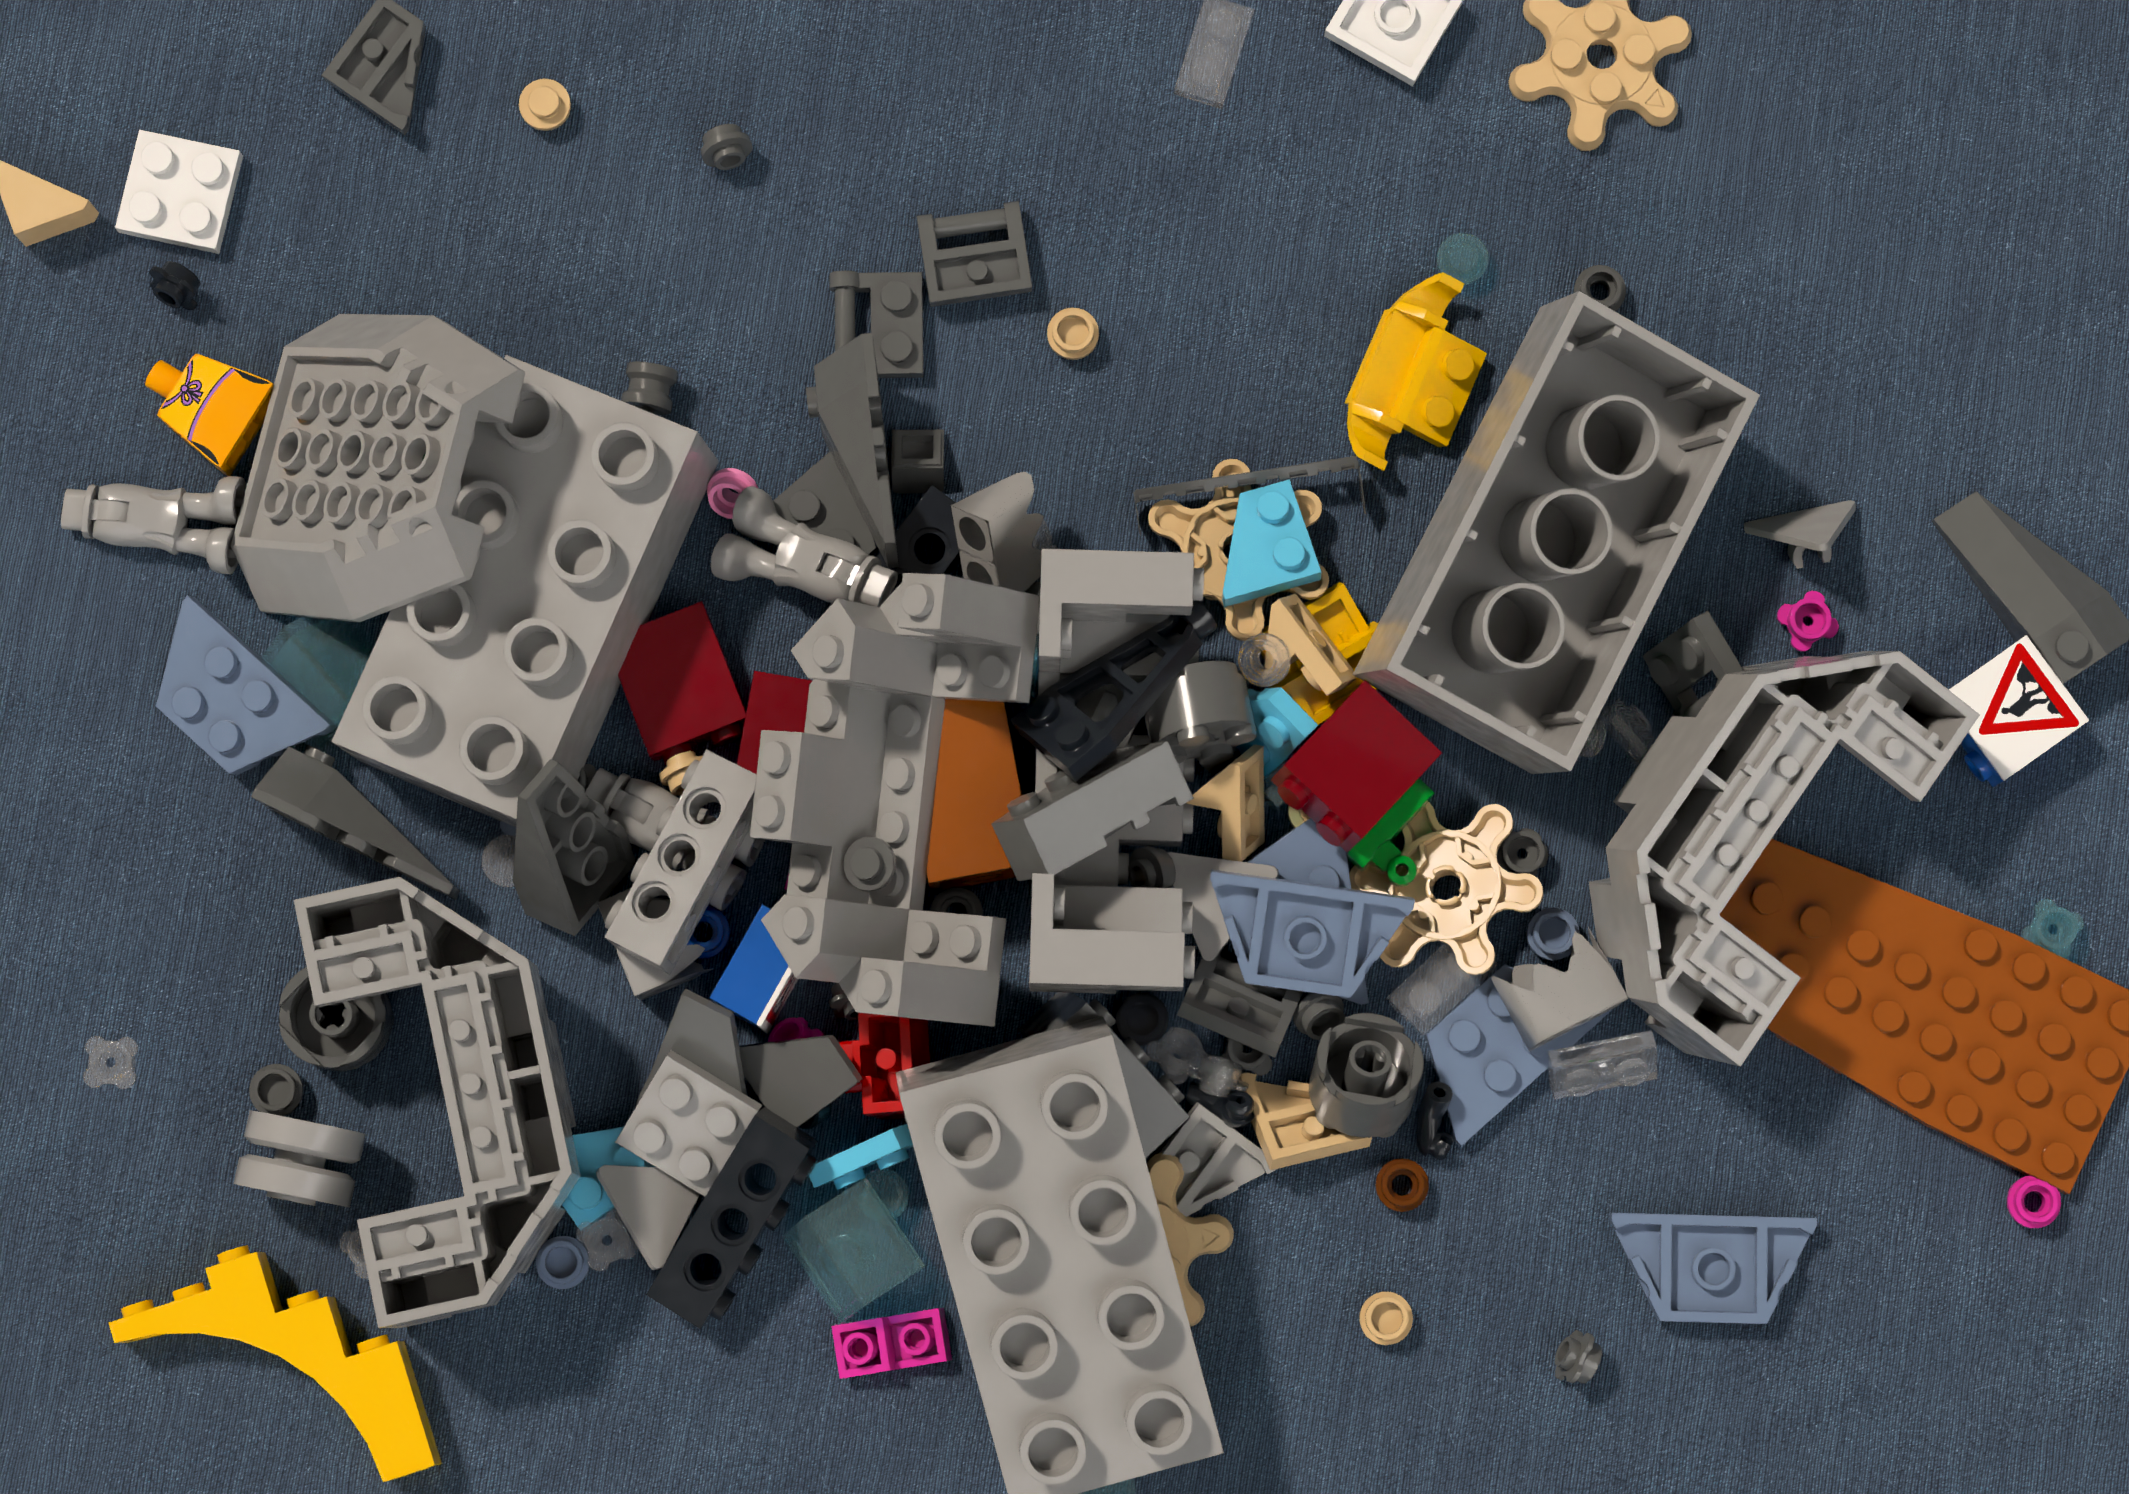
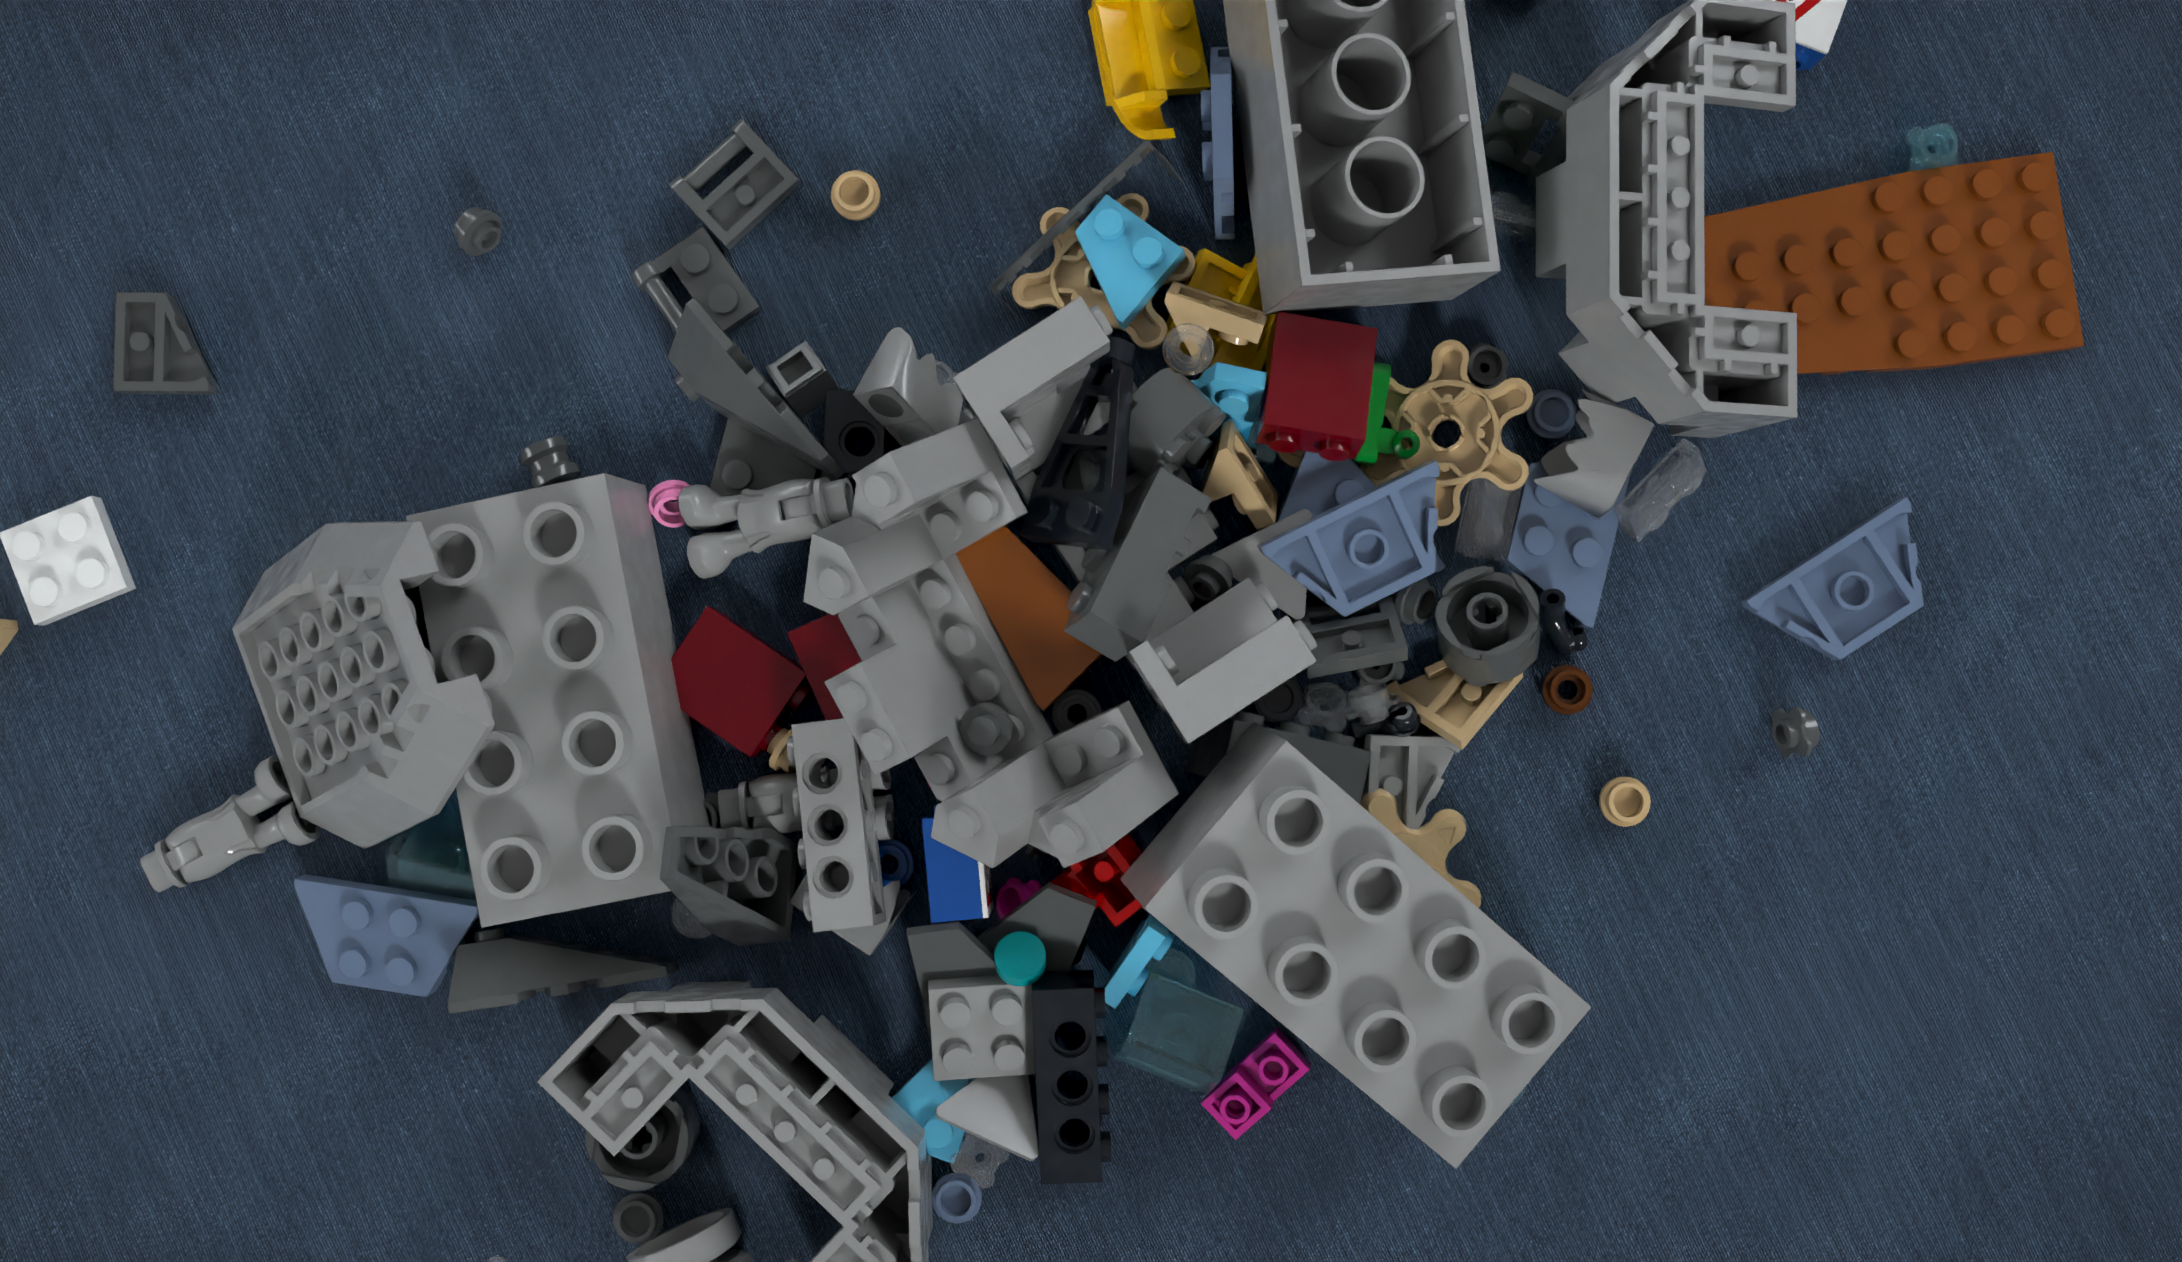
camera: 30 degrees left, 5 degrees up
light orange torso [145,354,274,476] -> none
black plate [149,261,201,310] -> none
tan plate [519,79,571,131] -> none
dark pink plate [1777,591,1839,652] -> none
dark pink plate [2007,1175,2061,1228] -> none
none -> teal tile [994,931,1046,986]
none -> sand blue wing [1201,47,1235,240]

